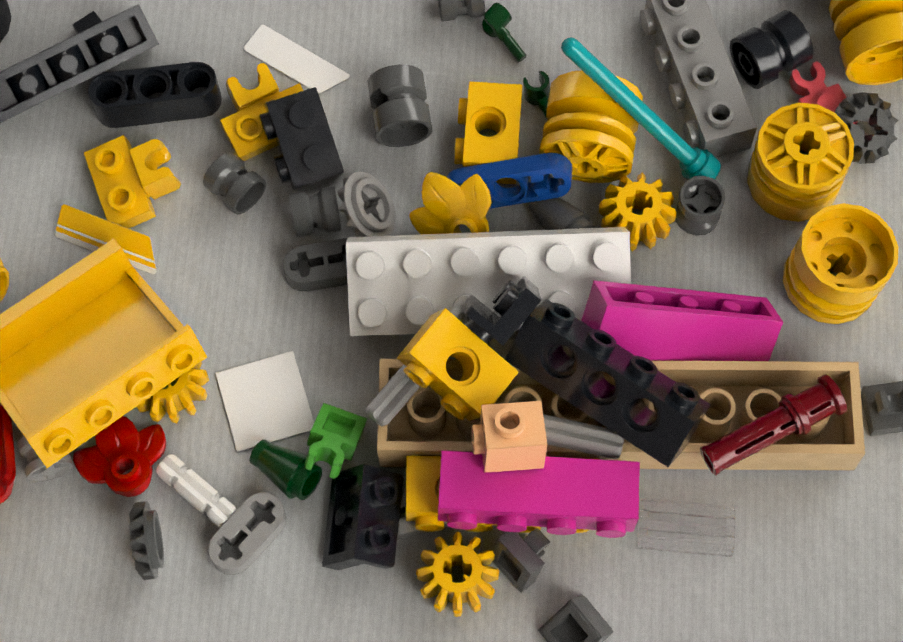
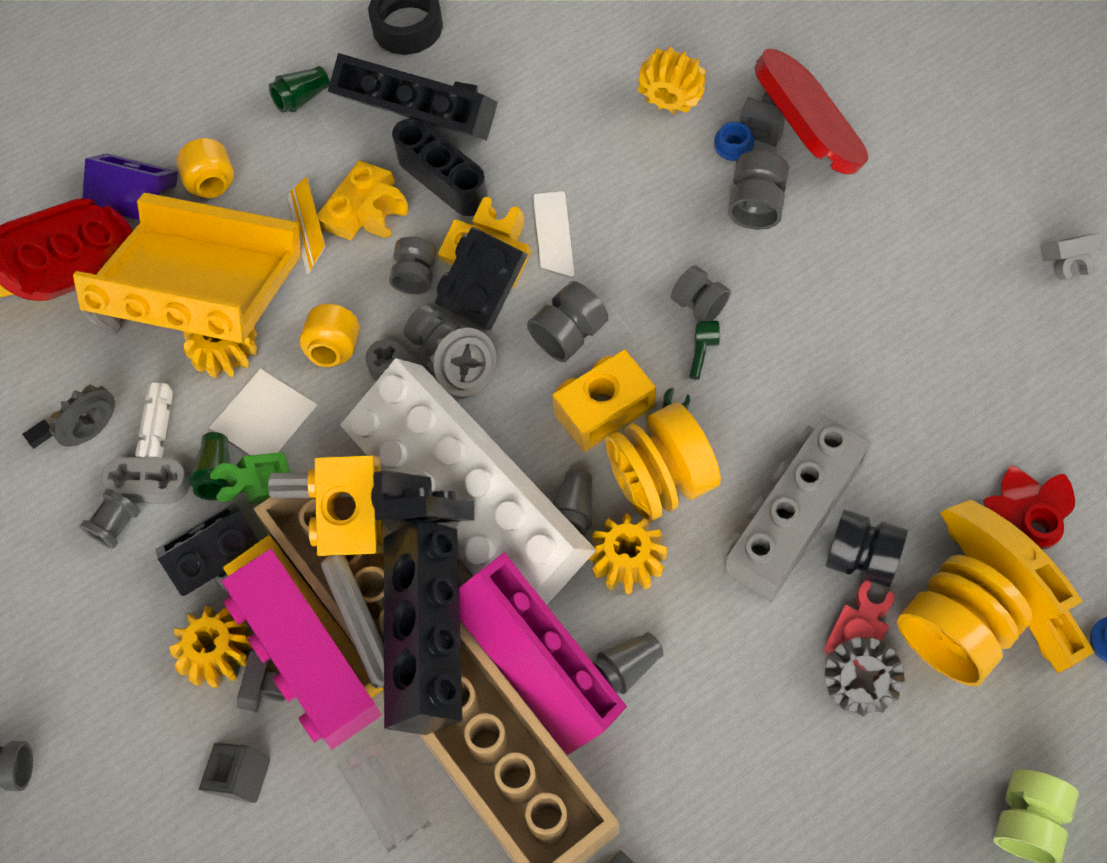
camera: 55 degrees right, 5 degrees down
red plate [73,416,167,497] -> none
yellow plate [409,172,491,235] -> none
blue beam [447,153,573,209] -> none
light nougat brick [471,401,547,473] -> none
teal piece [561,37,721,180] -> none
dark grey wheel [676,176,725,236] -> none
dark red pin [700,374,847,476] -> none
yellow wheel [747,102,854,222] -> none
yellow wheel [783,203,899,324] -> none
none -> black piece [22,419,53,449]
none -> dark grey bush [80,489,141,549]
none -> yellow head [300,303,360,367]
none -> dark grey cone [593,632,664,694]

